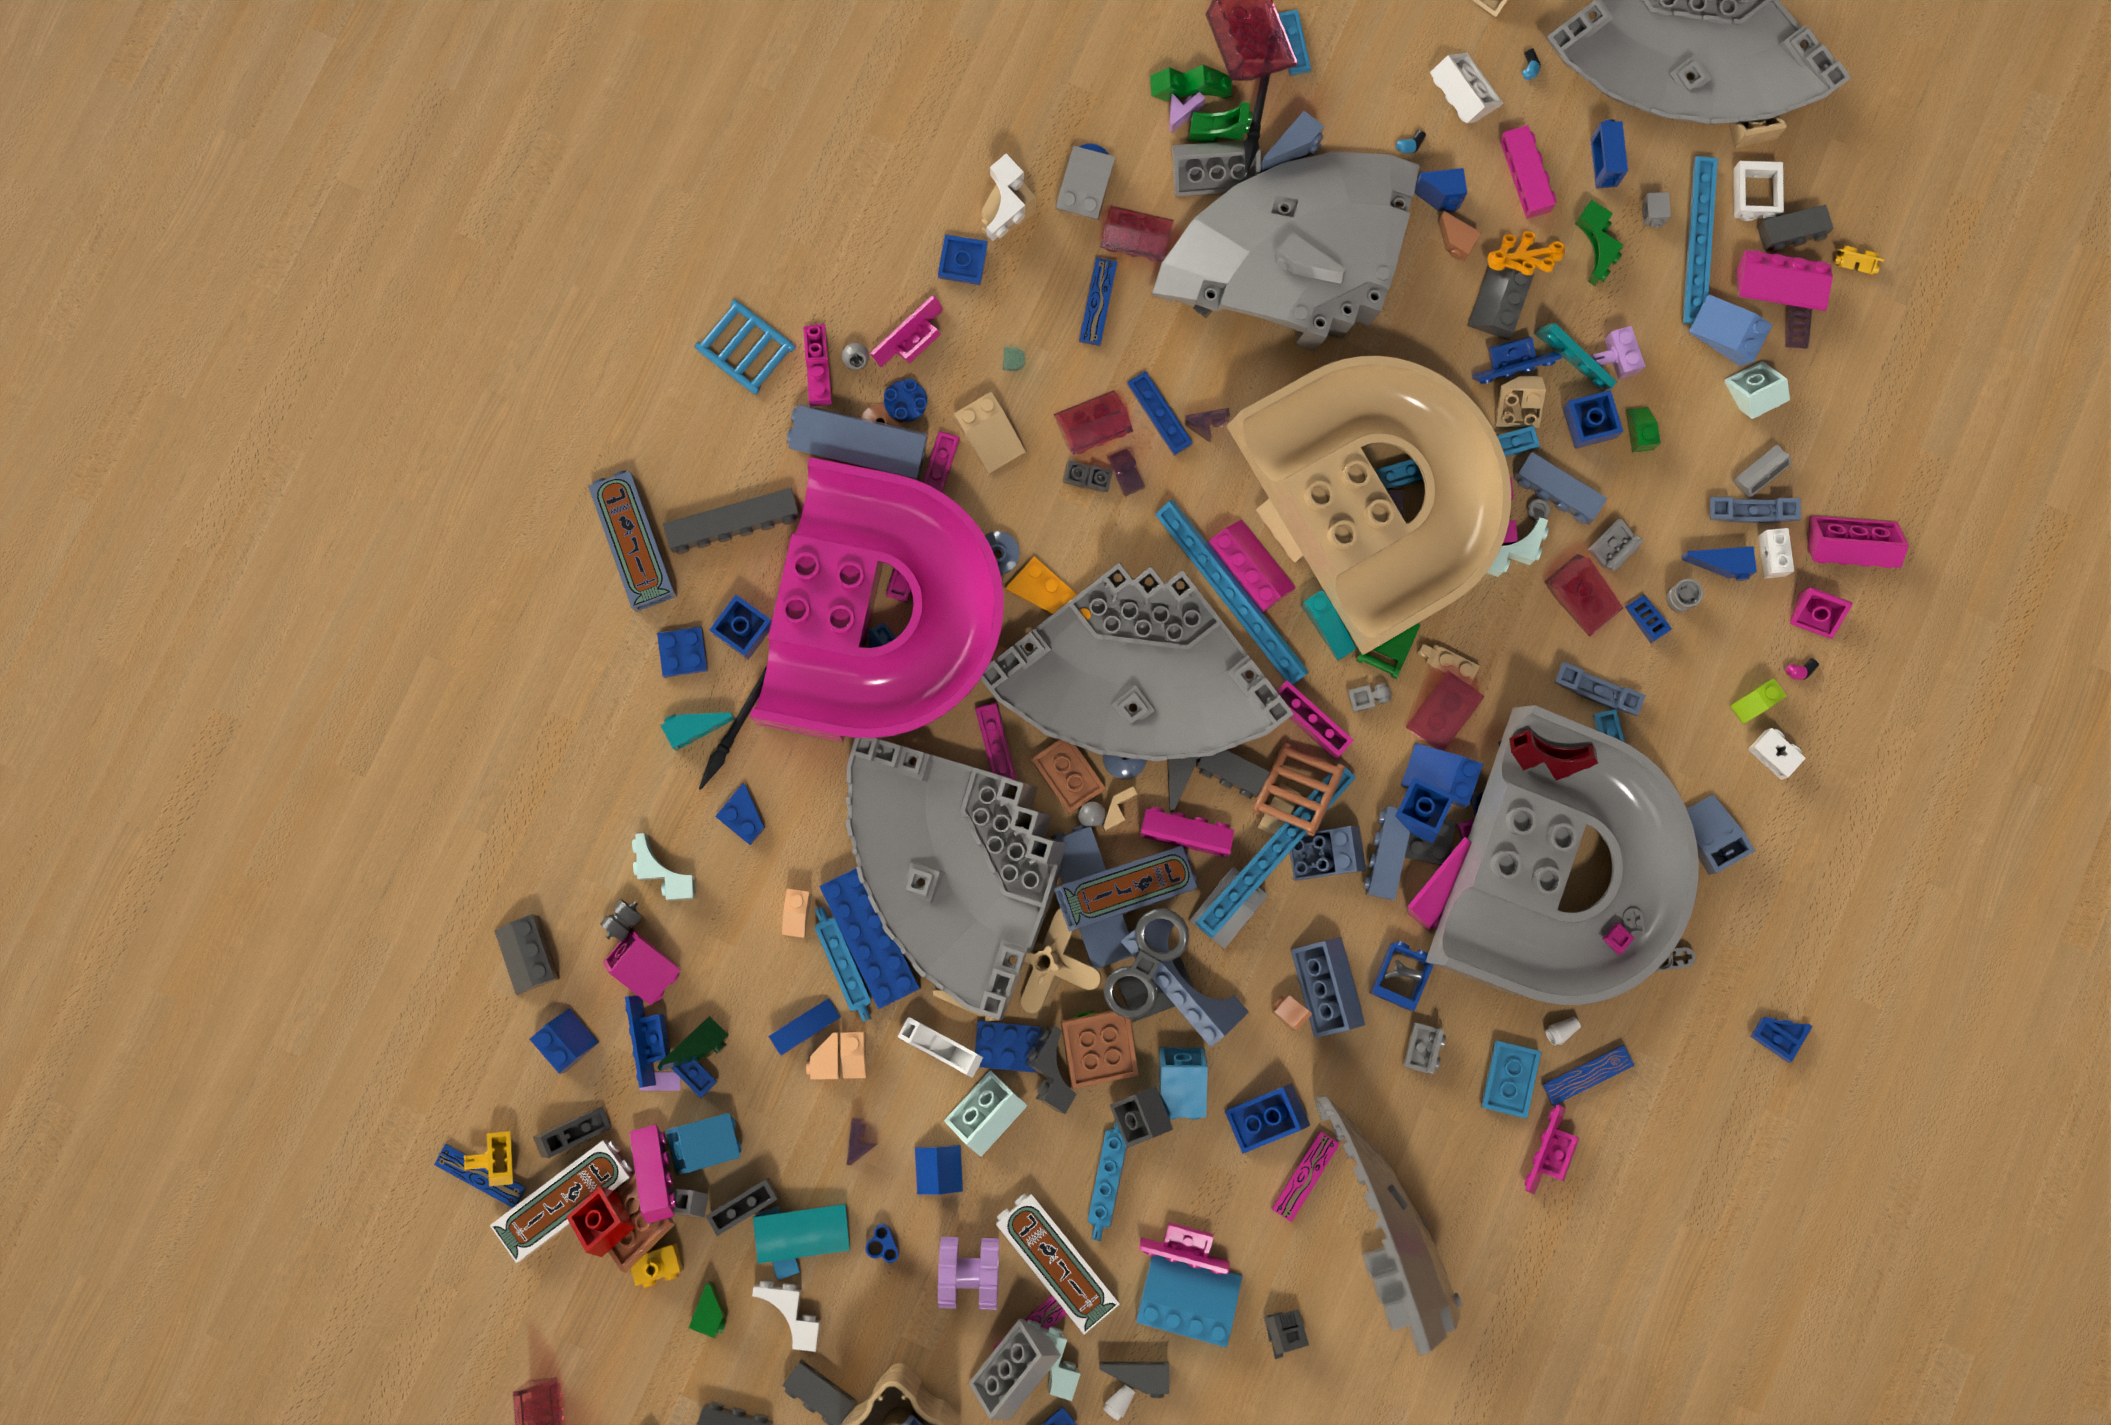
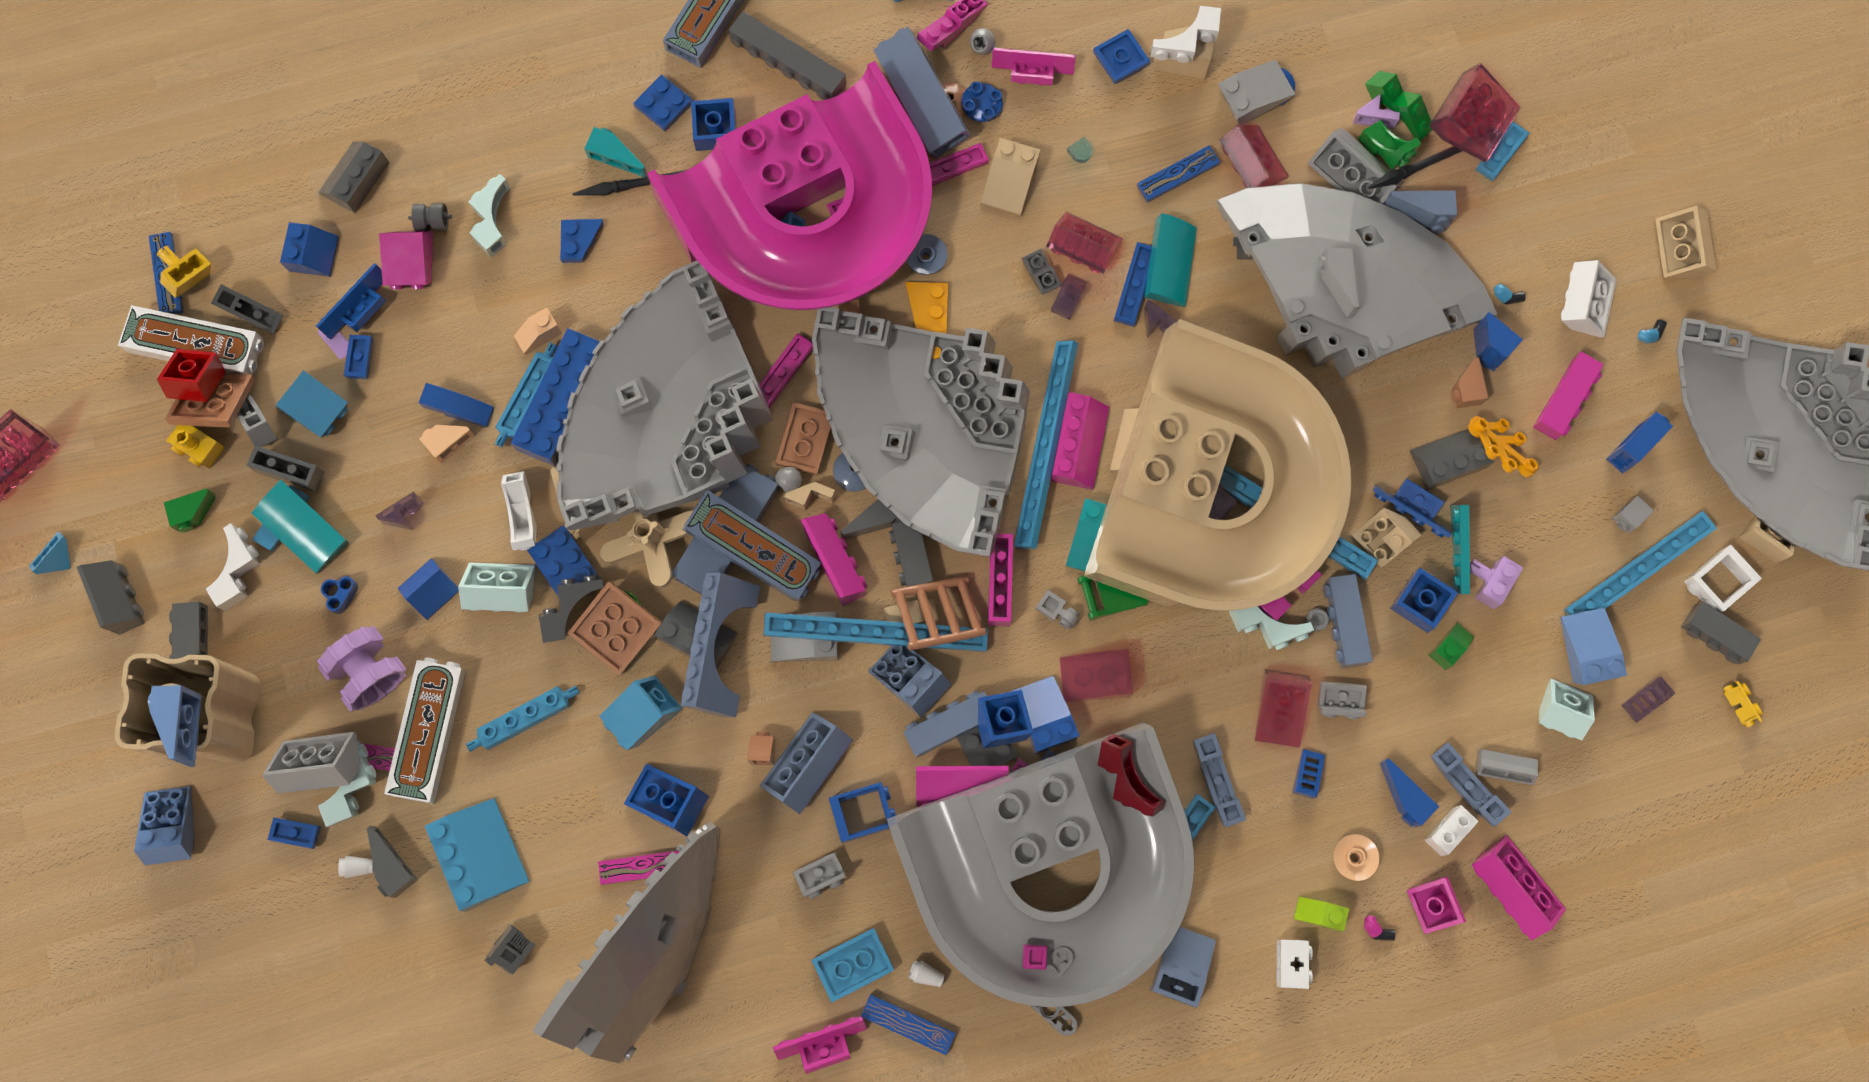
camera: 50 degrees right, 5 degrees down
dark pink brick [629,1124,677,1224] -> none
dark green slope [657,1016,729,1071] -> none
light nougat slope [841,1032,866,1079] -> none
dark grey bar [1104,908,1190,1018] -> none
dark grey brick [1110,1086,1173,1148] -> none
dark pink bracket [1139,1222,1230,1274] -> none
dark grey bar [1384,959,1422,980] -> none
tan hinge [1417,644,1480,686] -> none
green arch [1575,199,1623,286] -> none
light grey wheel [1666,579,1703,613] -> none
dark pink slope [1736,250,1833,311] -> none
none -> teal slope [1144,213,1197,307]
none -> light nougat dish [1333,834,1379,881]

